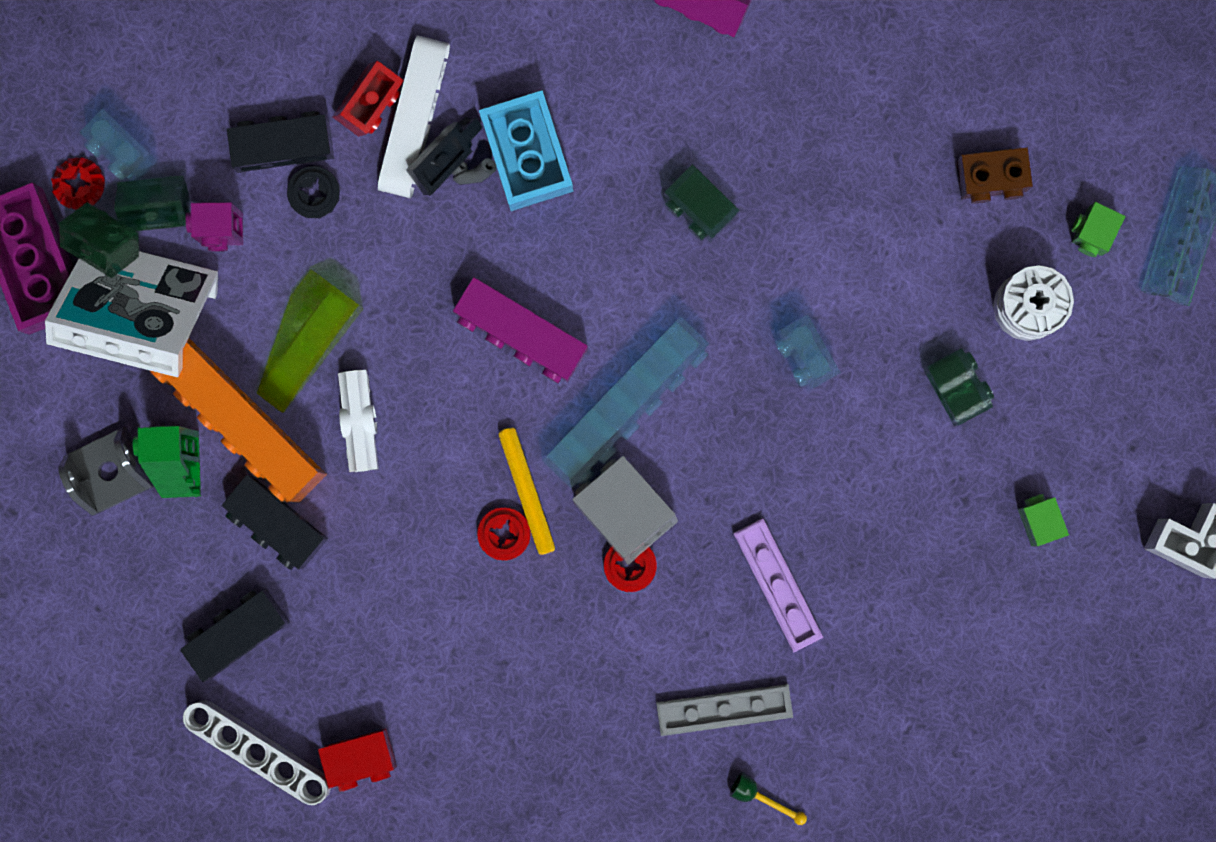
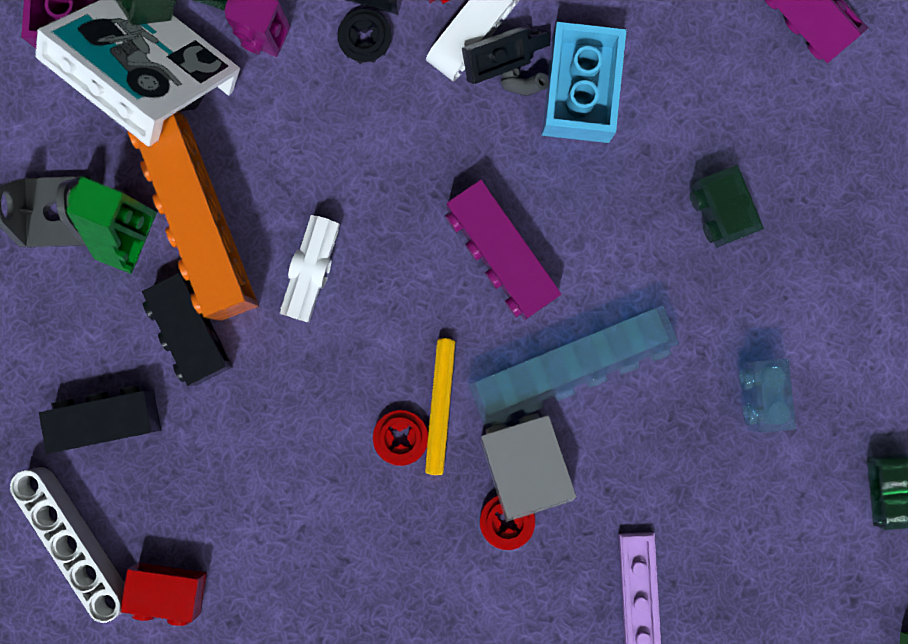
camera: 15 degrees right, 0 degrees up
clear neon green wedge [257,269,363,413] -> none

